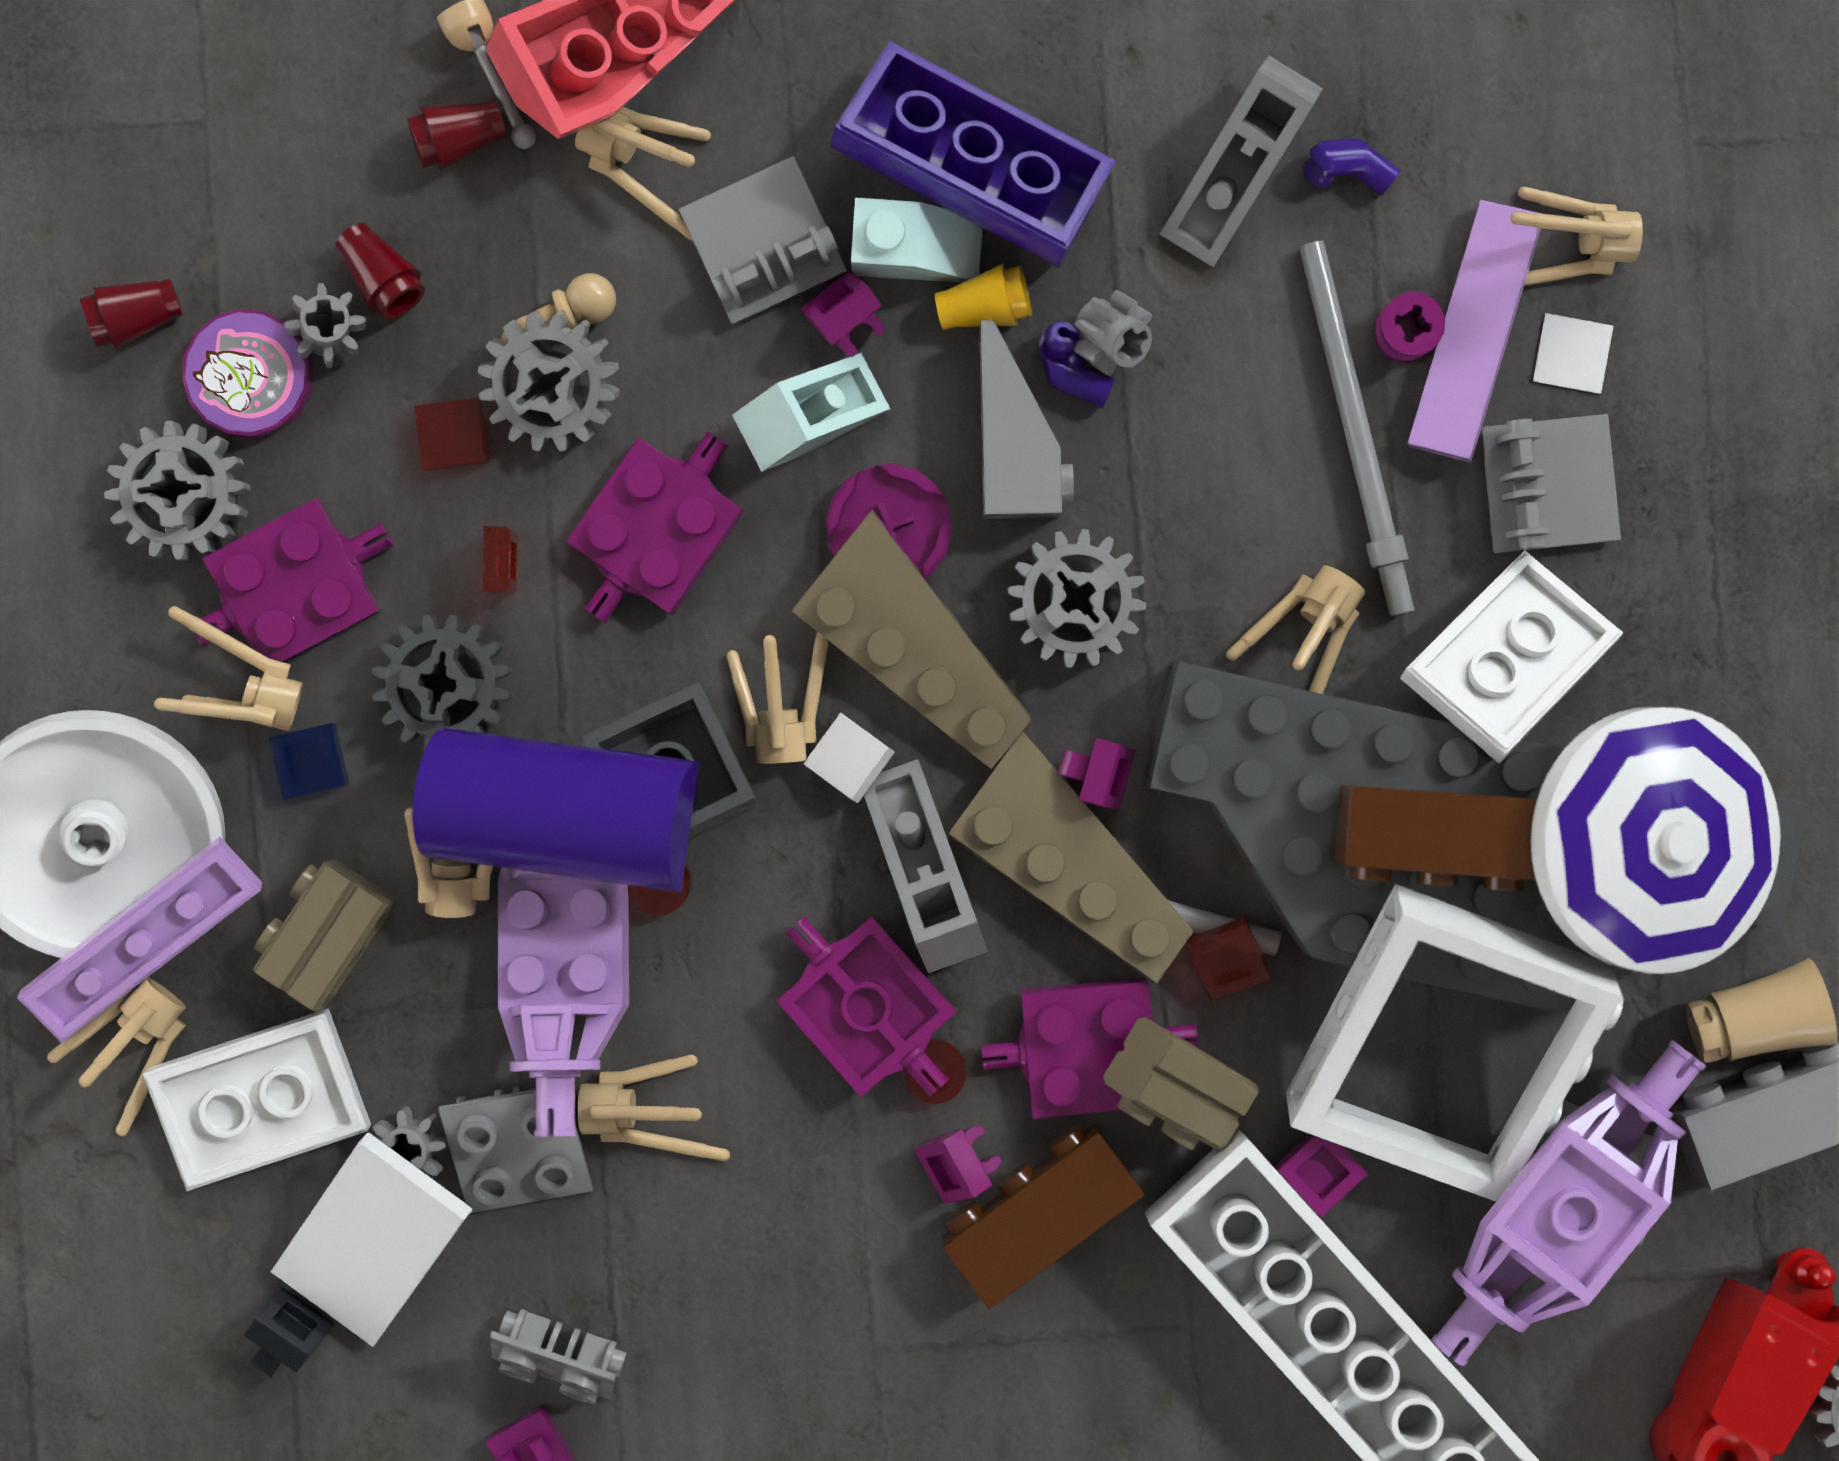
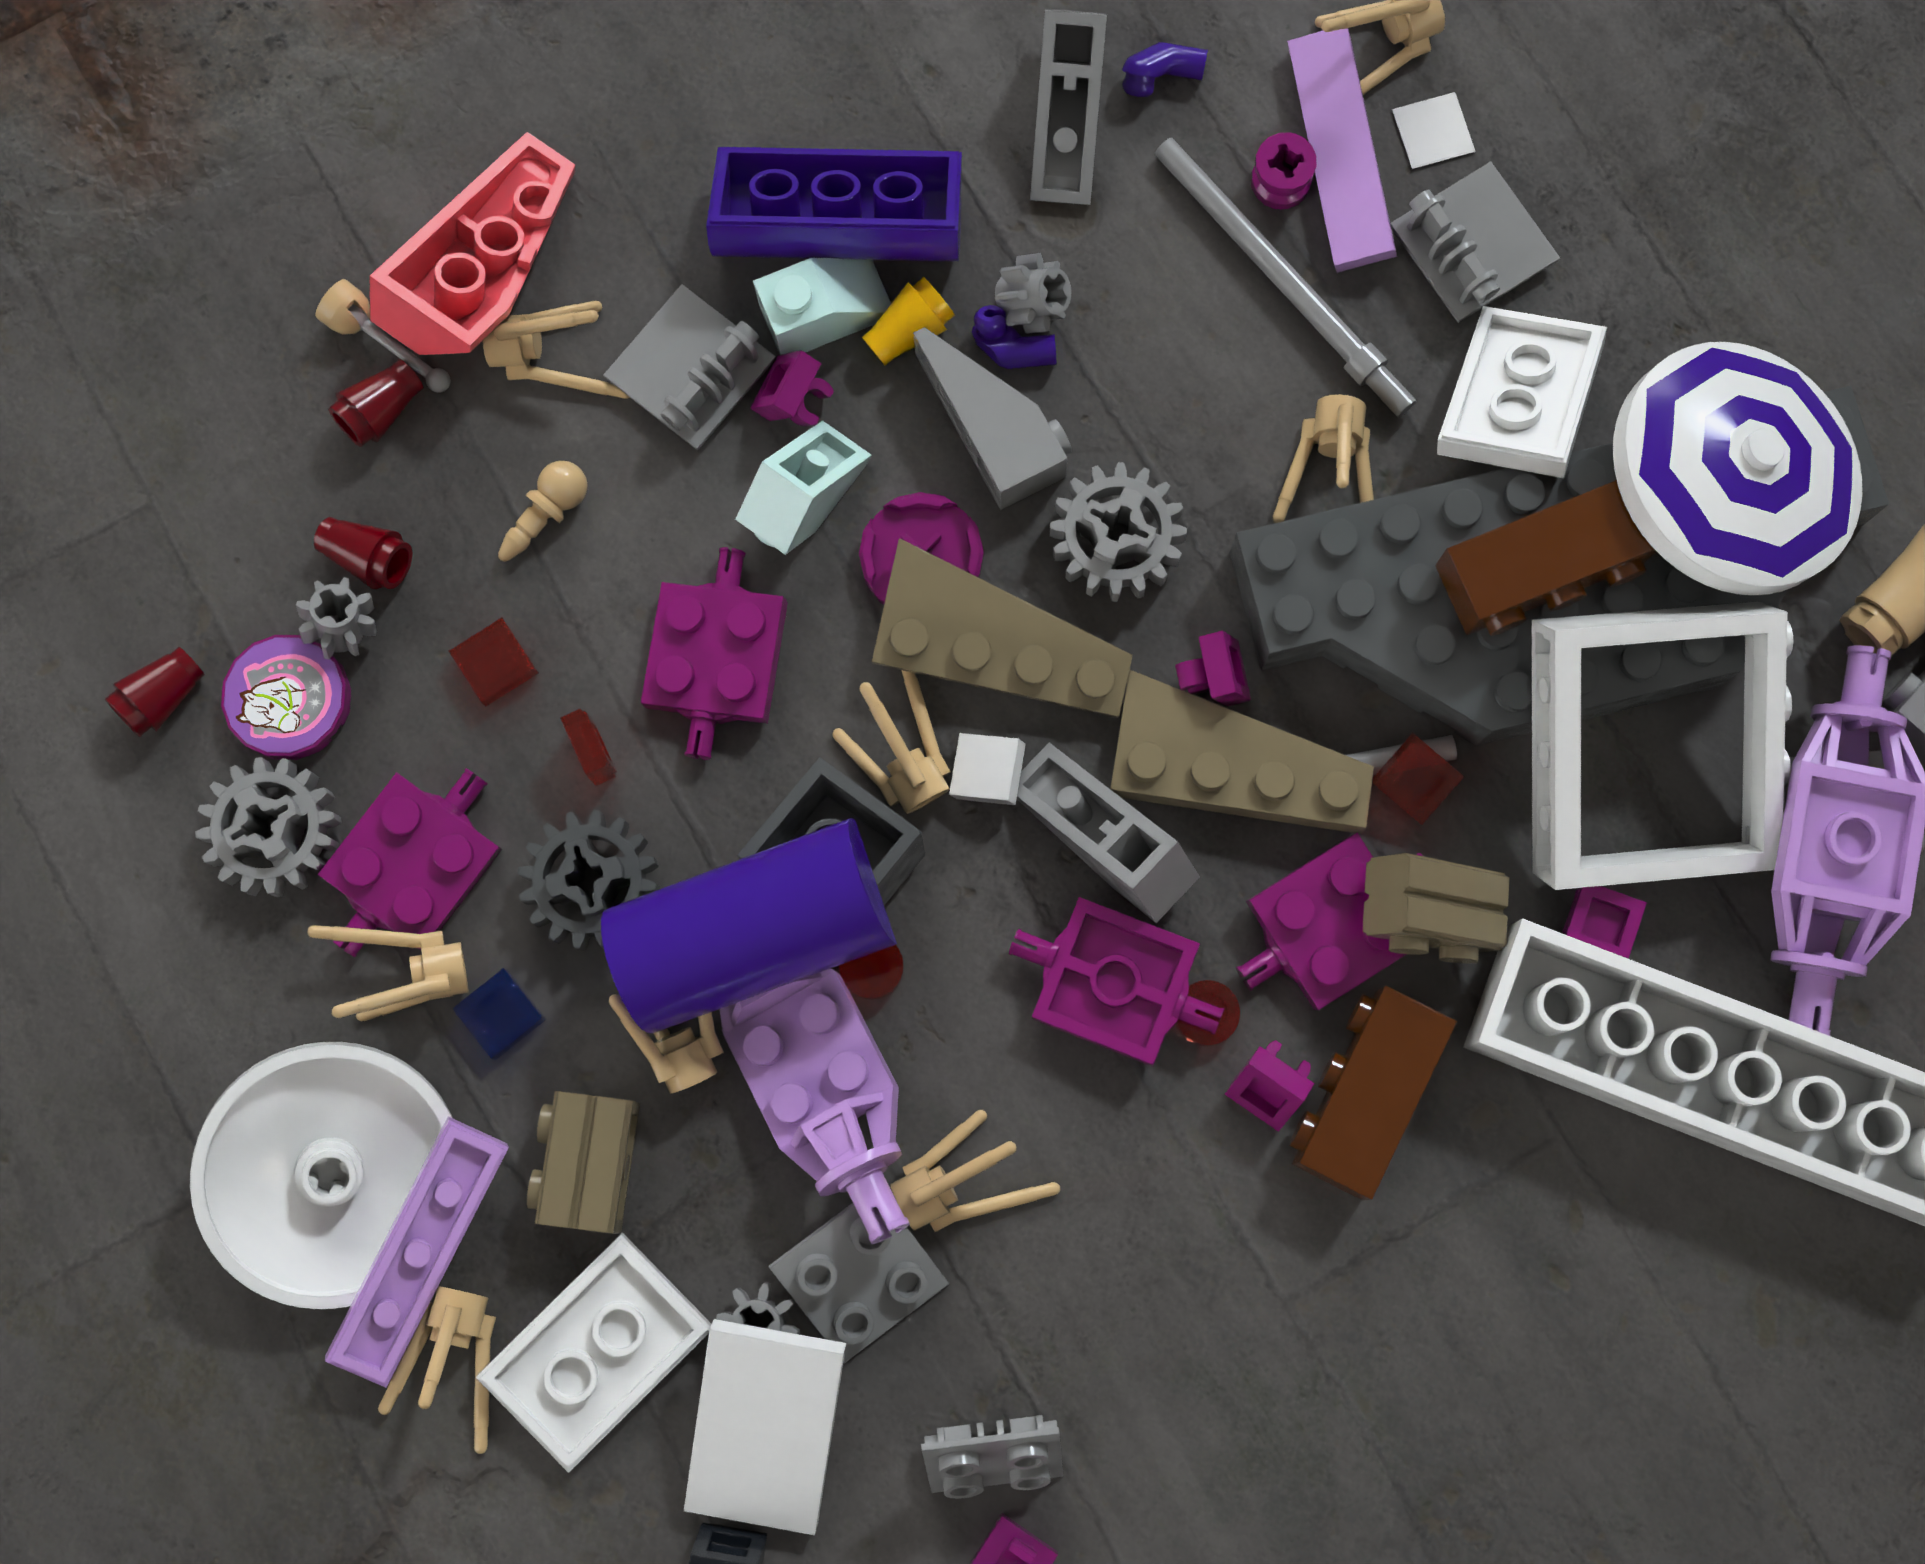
camera: 25 degrees left, 10 degrees down
light grey gear [478,310,620,452] -> none

